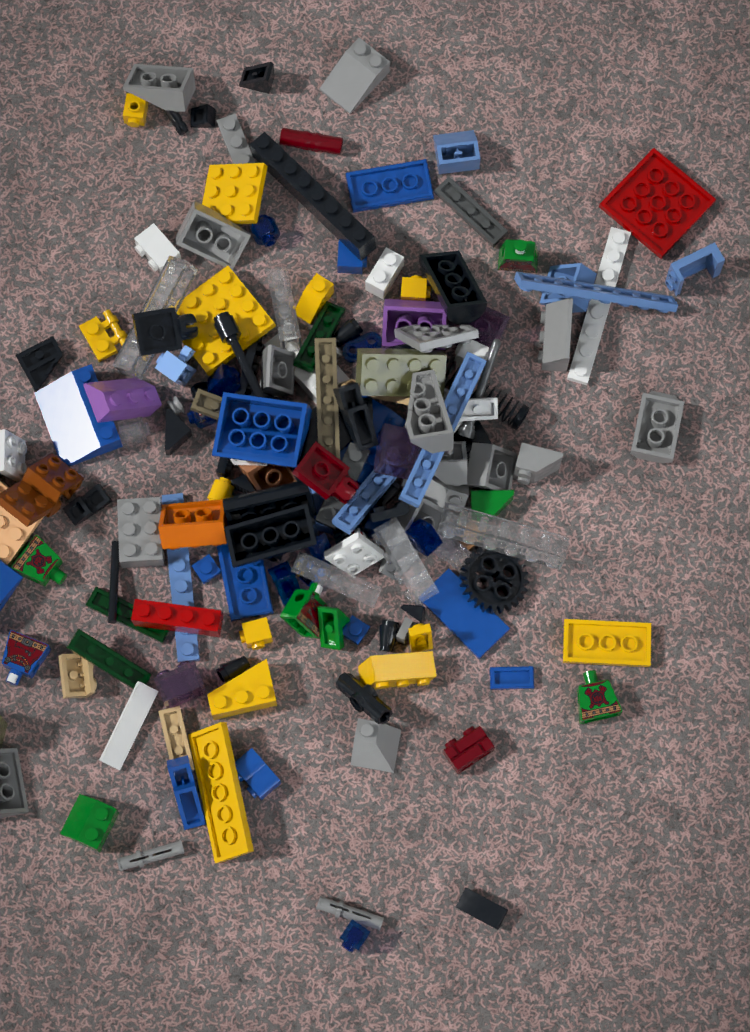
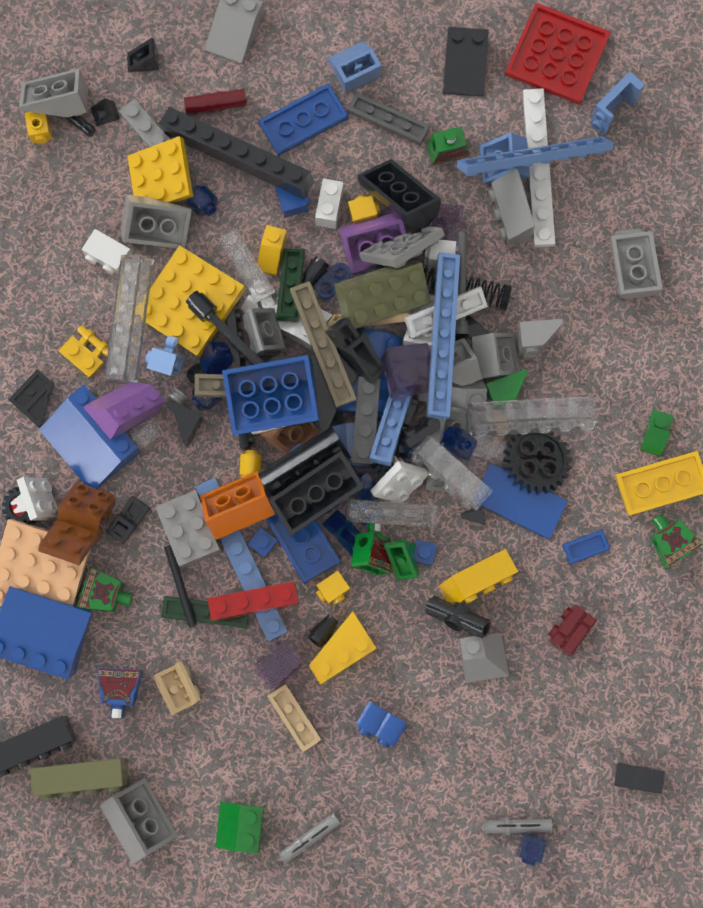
camera: 15 degrees left, 5 degrees up
dark green tile [66,629,152,690] -> none
white tile [99,681,158,770] -> none
black plate [132,307,198,356] -> none
blue slope [167,755,206,830] -> none
yellow plate [188,722,254,863] -> none
black slope [231,474,256,493] -> none
dark red plate [292,442,360,504] -> none
black cone [379,620,400,652] -> none
light grey plate [396,617,414,645] -> none
light grey wedge [406,369,454,453] -> none
yellow plate [408,623,433,653] -> none
none -> black slope [443,27,489,97]
none -> green slope [640,409,673,457]

